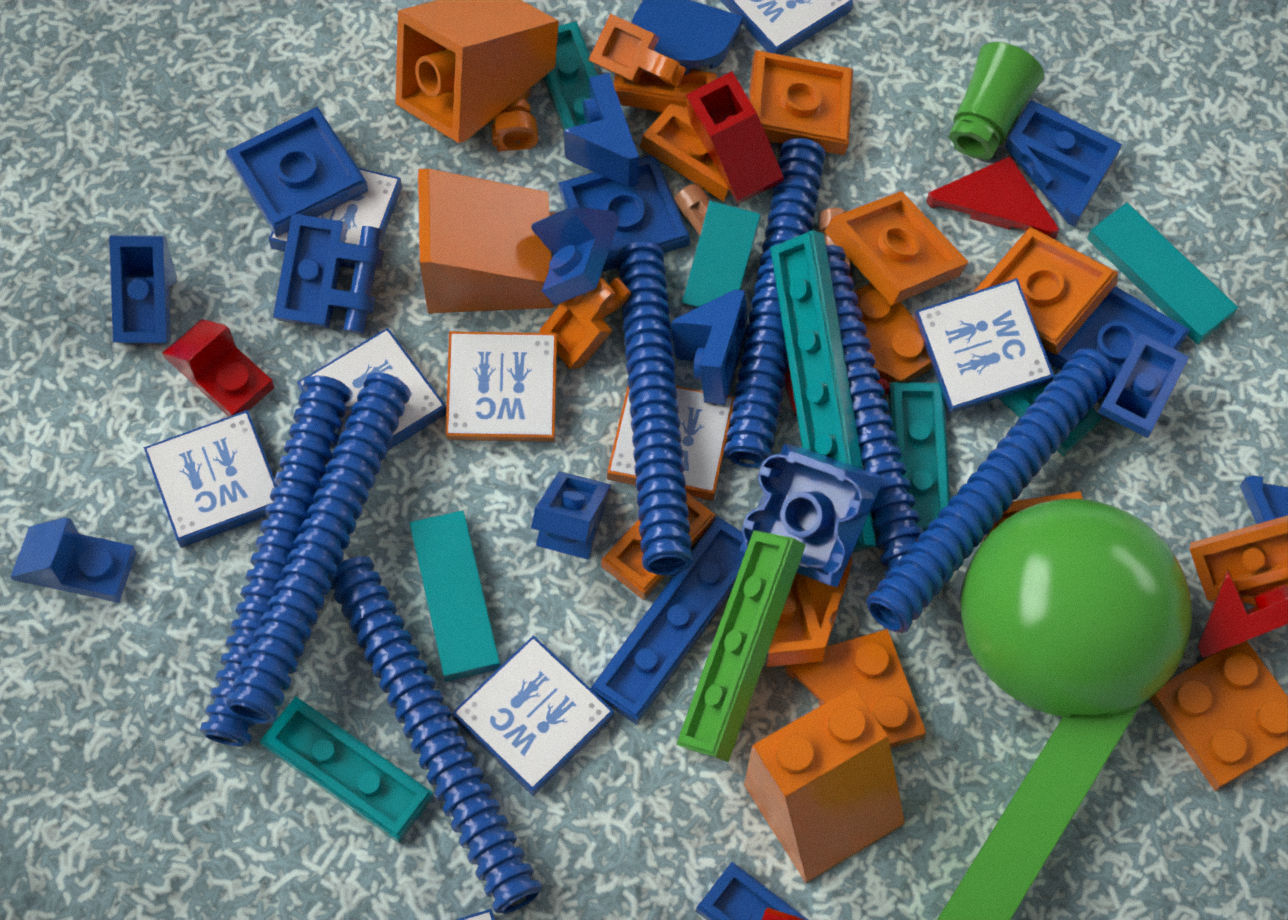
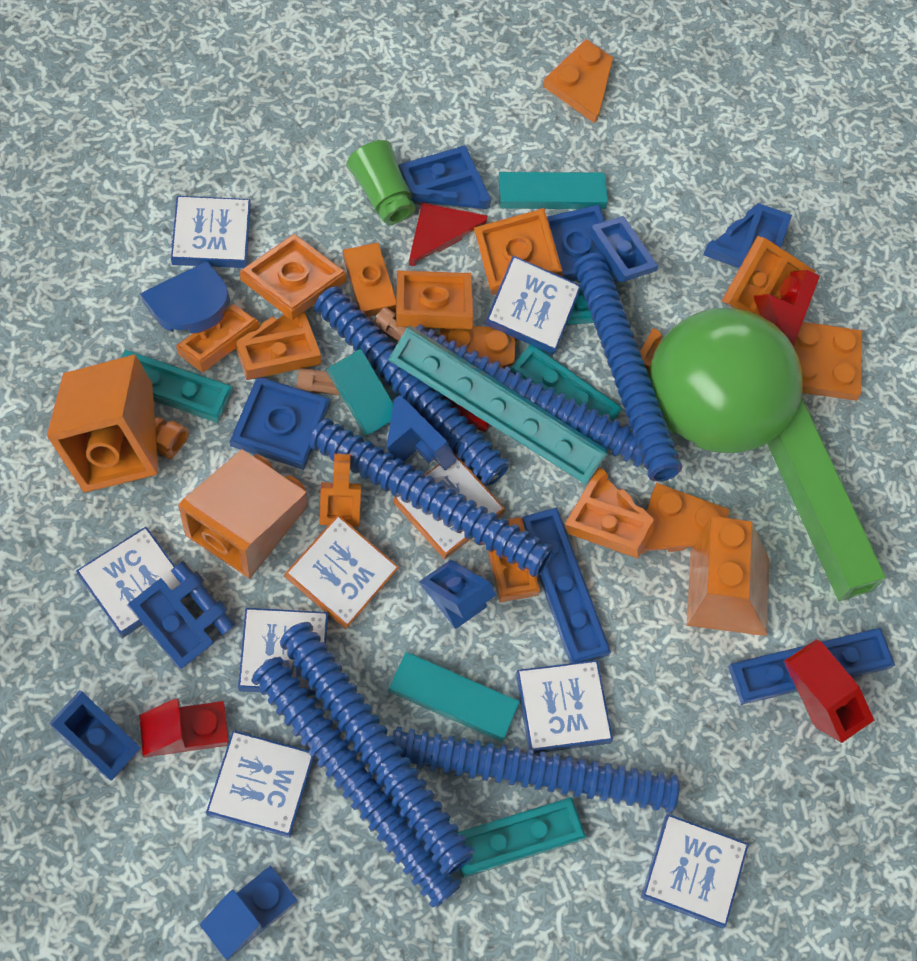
camera: 60 degrees left, 0 degrees up
blue tile [226,106,368,237] -> none
blue slope [531,207,620,305] -> none
blue slope [564,73,639,187] -> none
orange plate [588,13,686,87] -> none
bright green tile [676,530,806,762] -> none
red slope [686,71,784,205] -> none
blue slope [739,444,884,587] -> none
none -> orange plate [342,242,396,317]

